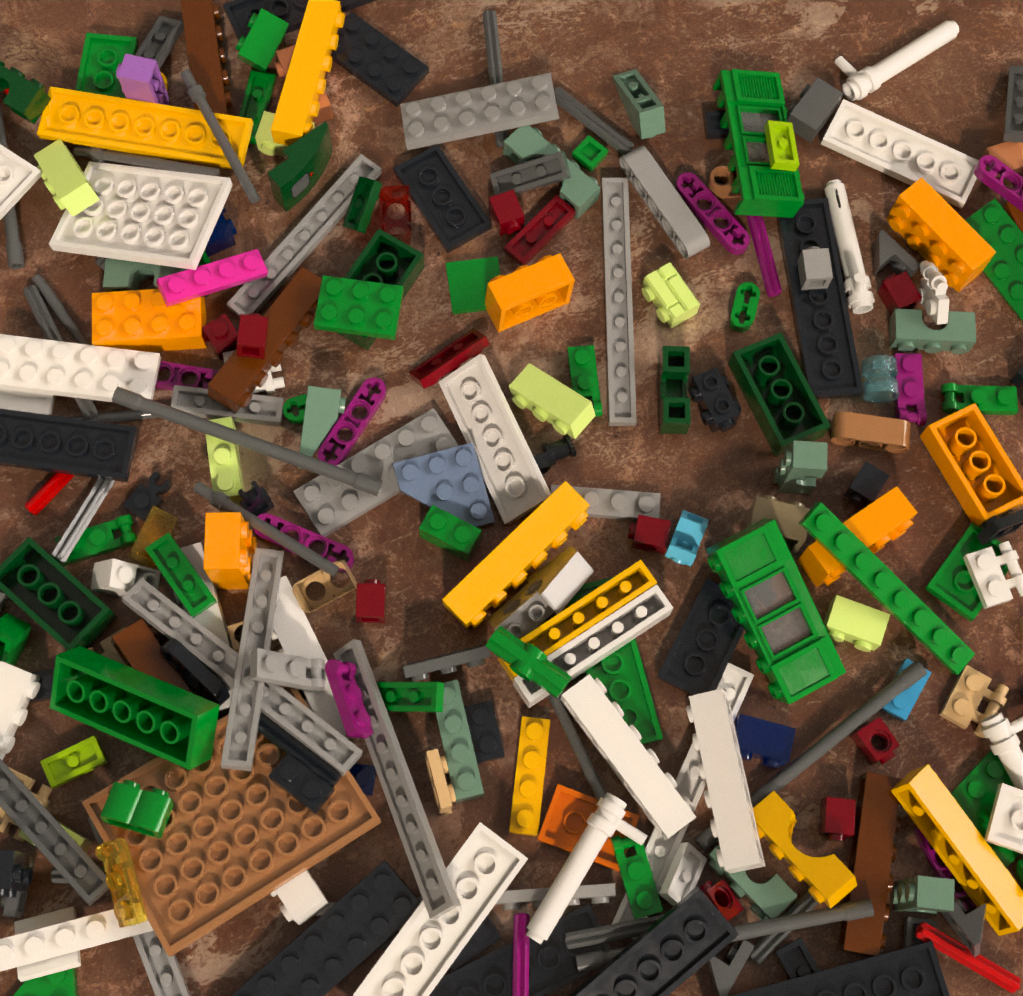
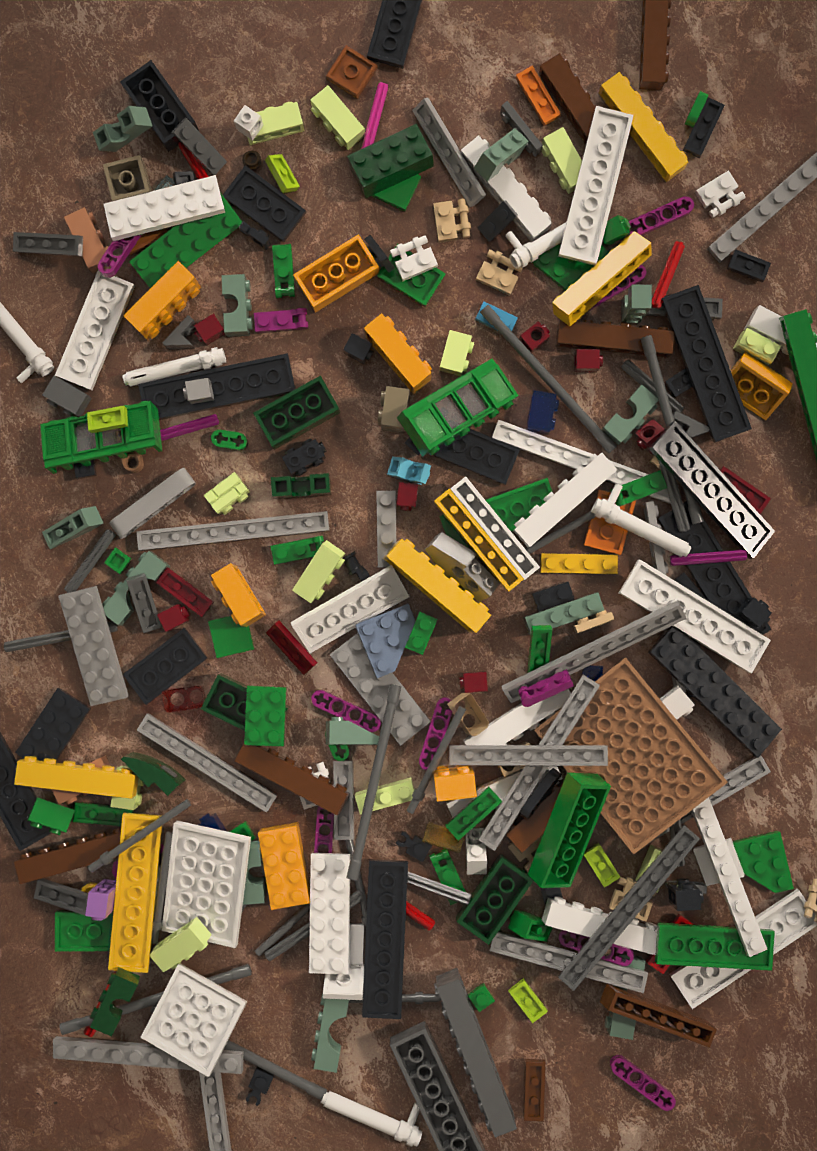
camera: 90 degrees left, 15 degrees up
clear yellow plate [95,838,148,928] -> none
green brick [100,780,174,839] -> none
dark pink plate [156,249,268,307] -> none
dark red brick [202,314,238,361] -> none
dark red brick [237,313,268,359] -> none
black plate [238,481,275,516] -> none
light grey plate [250,648,325,692] -> none
black axle [258,712,341,787] -> none
black plate [269,753,335,814] -> none
dark green plate [342,176,382,234] -> none
dark grey plate [402,644,491,682] -> none
green piece [485,626,572,699] -> none
white plate [659,842,707,906] -> none
magenta beam [675,172,750,255] -> none
white brick [686,688,765,874] -> none
yellow arch [753,791,857,909] -> none
sand green arch [773,440,828,495] -> none
green plate [799,502,975,675] -> none
medium nougat beam [831,412,911,453] -> none
clear light blue wheel [861,355,899,403] -> none
white plate [917,261,949,325] -> none
dark grey slope [940,898,986,957] -> none

